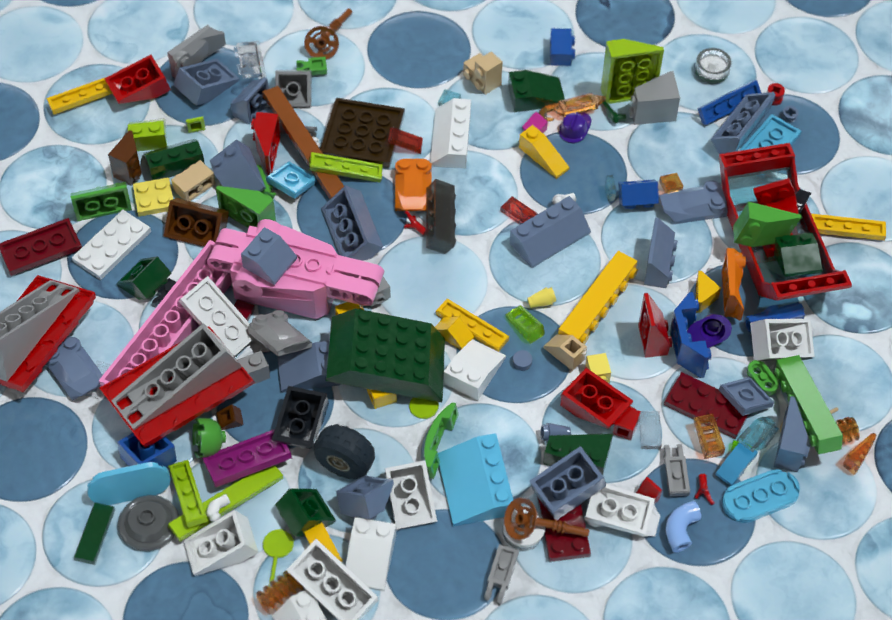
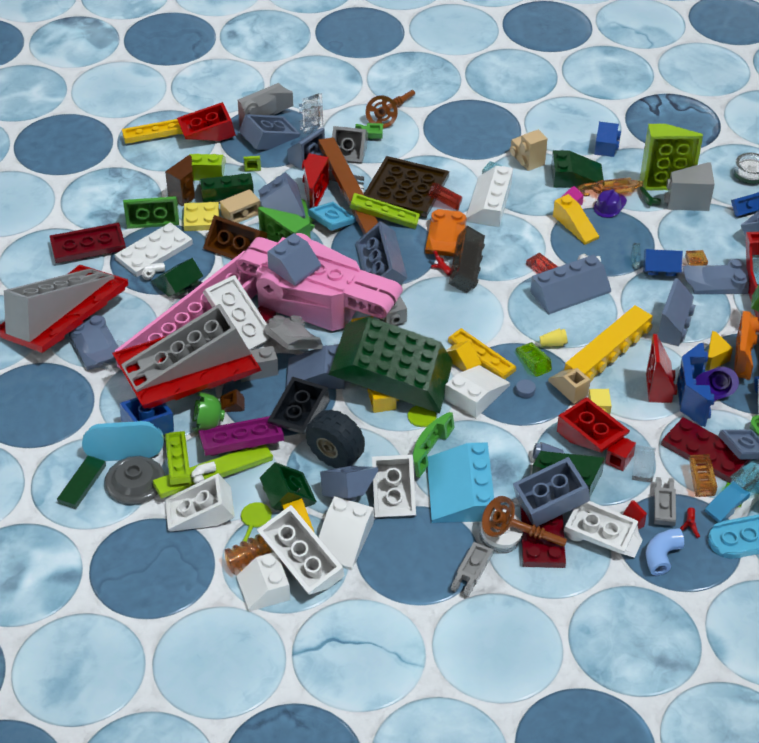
camera: 10 degrees right, 10 degrees down
none -> white arm [142,263,165,280]

